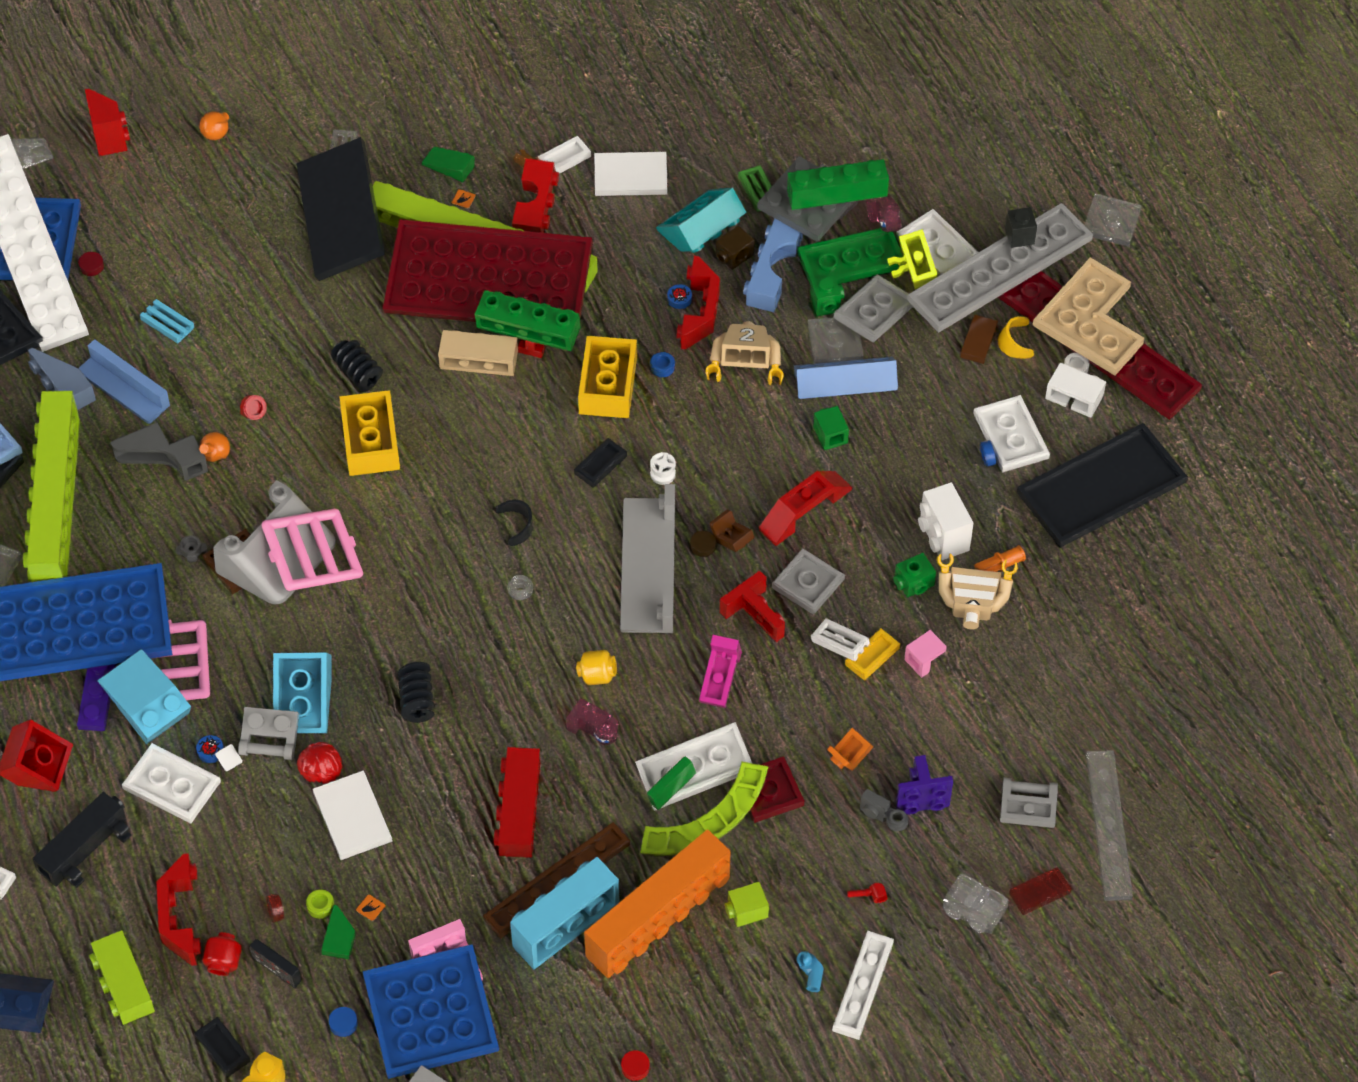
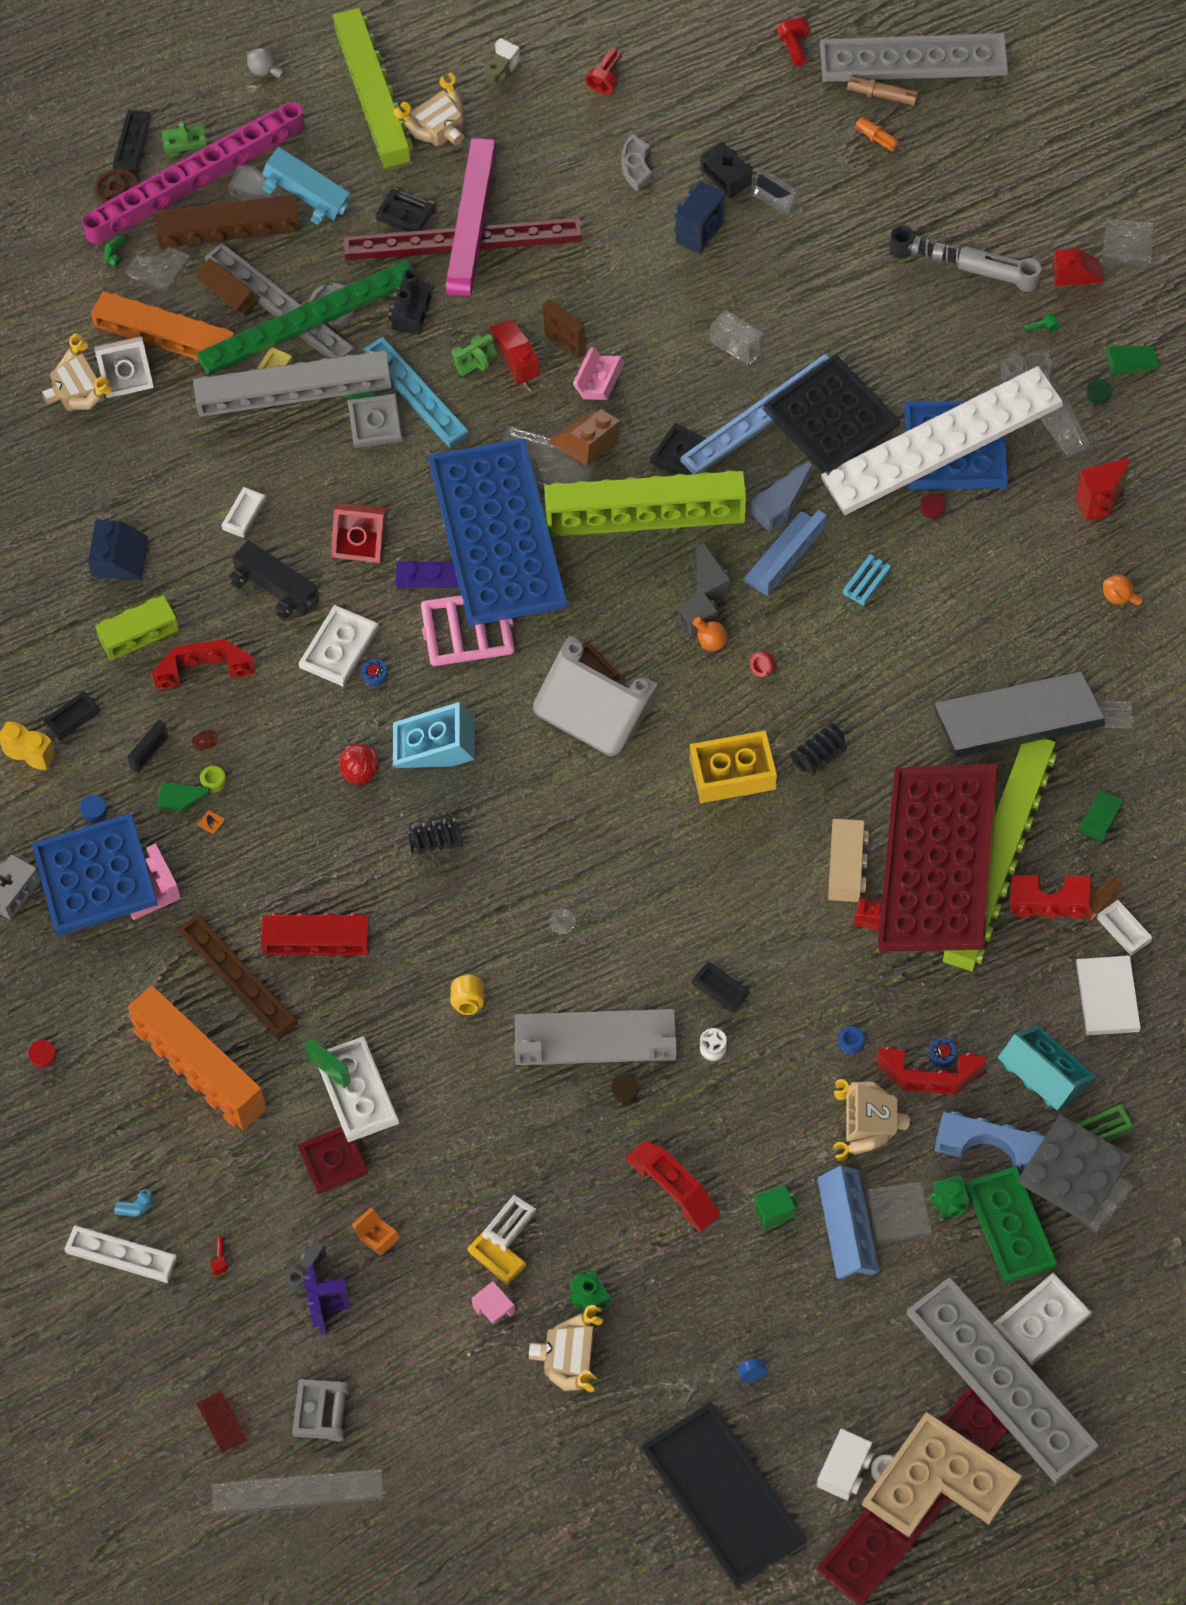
camera: 90 degrees right, 5 degrees up
medium azure slope [98,649,191,745] -> none
flat silver plate [176,535,207,563] -> none
red head [202,932,242,976] -> none
white sticker [215,744,242,771] -> none
light grey plate [238,707,299,760] -> none
bright pink bar [261,508,363,591] -> none
white tile [313,770,392,860] -> none
orange sticker [452,190,476,208] -> none
green brick [475,290,581,351] -> none
black helmet [495,499,533,546] -> none
medium azure brick [510,857,619,970] -> none
clear pink leg [566,698,618,745] -> none
yellow brick [578,336,637,418] -> none
lime tile [640,761,768,856] -> none
dark pink bracket [699,635,742,708] -> none
reddish brown bracket [710,509,755,552] -> none
dark brown brick [716,226,755,270] -> none
red bracket [719,571,785,642] -> none
lime brick [724,882,769,927] -> none
light grey tile [772,548,845,615] -> none
green brick [787,159,889,210] -> none
light grey tile [833,274,913,343] -> none
clear pink leg [866,194,902,232] -> none
neon yellow brick [887,229,938,290] -> none
white brick [918,482,973,561] -> none
clear brick [943,874,1008,934] -> none
reddish brown tile [960,315,998,364] -> none
white tile [973,395,1050,473] -> none
orange axle [974,545,1026,572] -> none
yellow helmet [997,316,1034,359] -> none
pearl dark grey brick [1005,207,1037,248] -> none
clear tile [1084,194,1142,247] -> none

